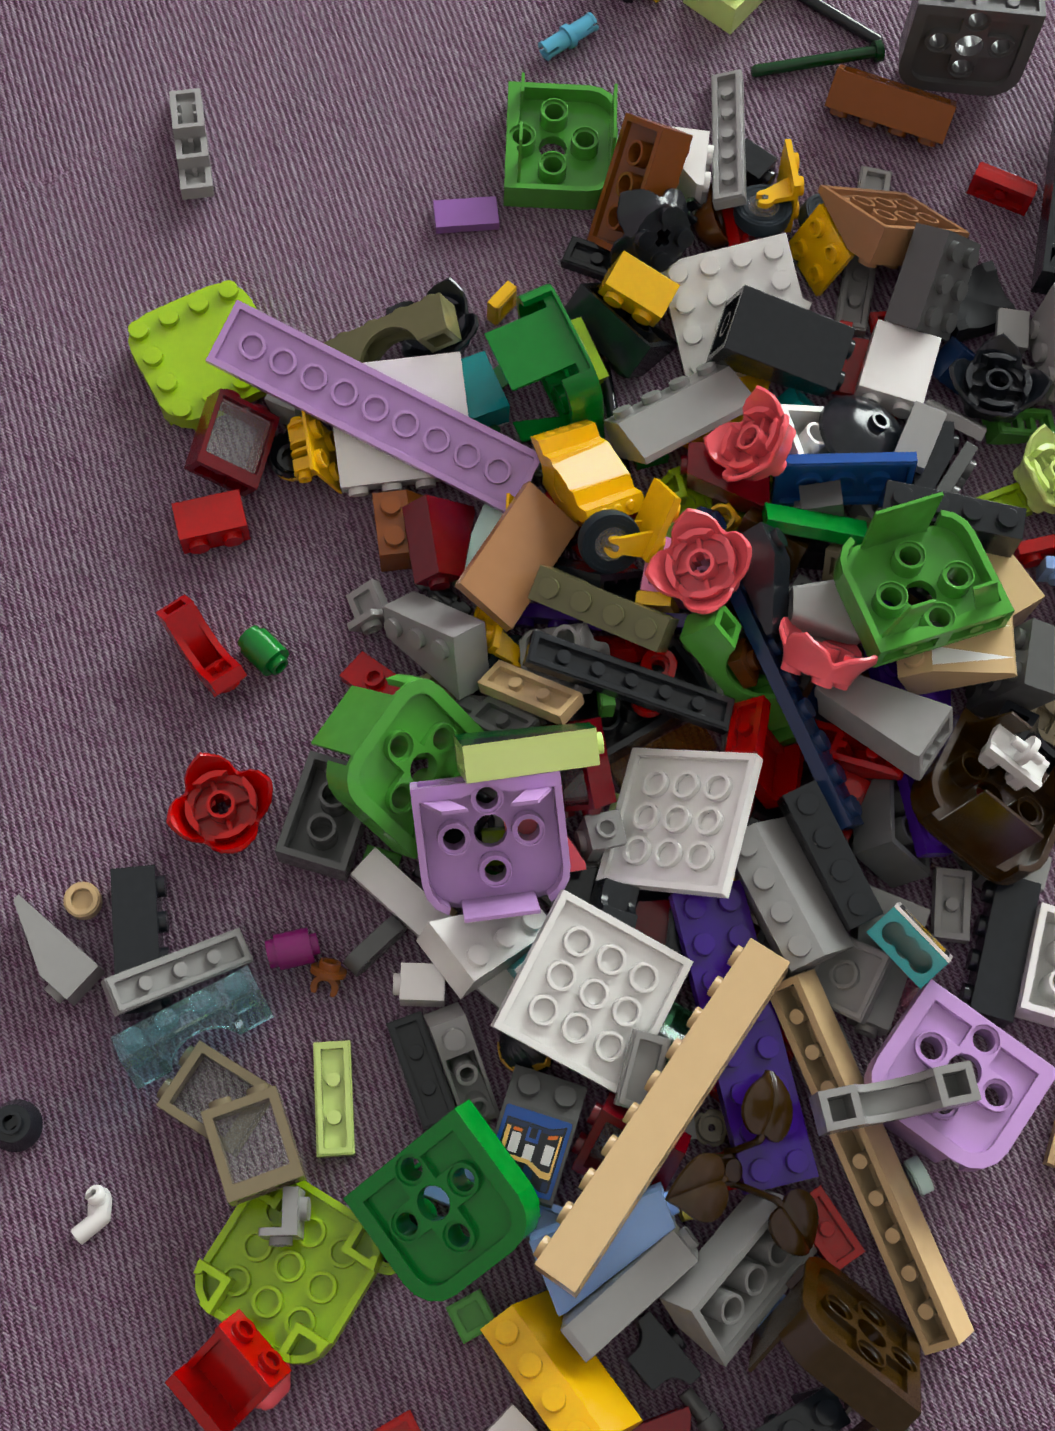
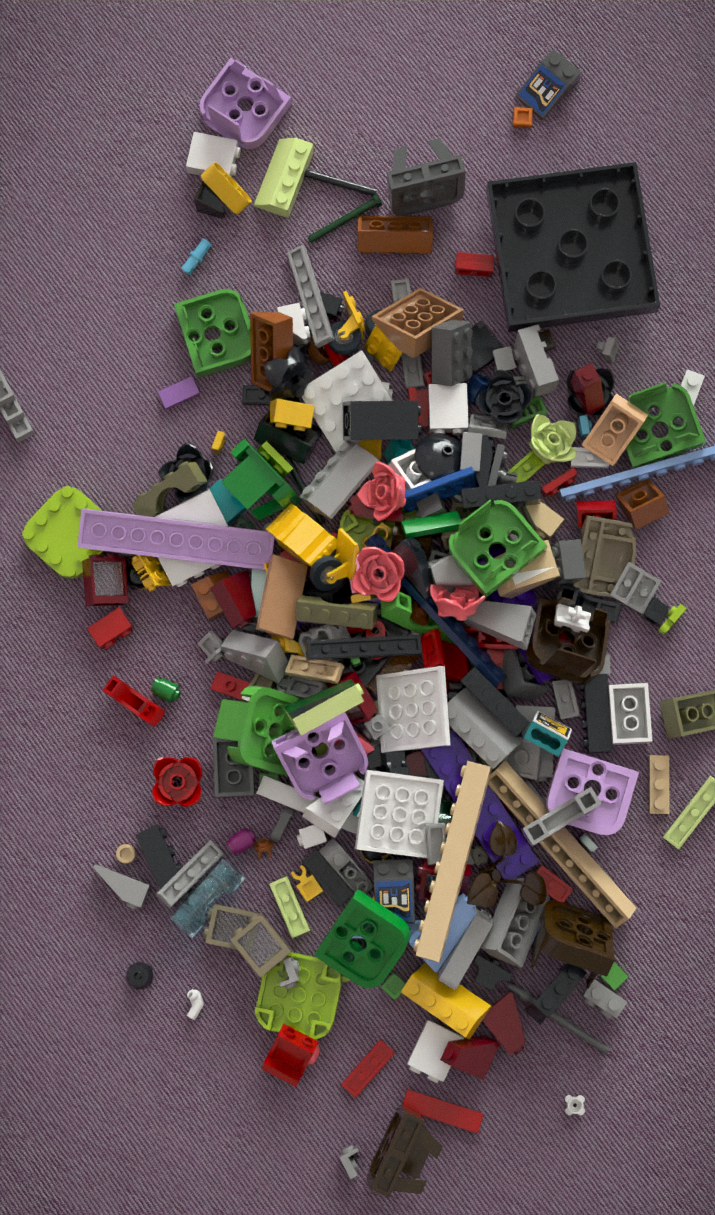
camera: 10 degrees left, 10 degrees up
none -> yellow plate [291,865,323,902]

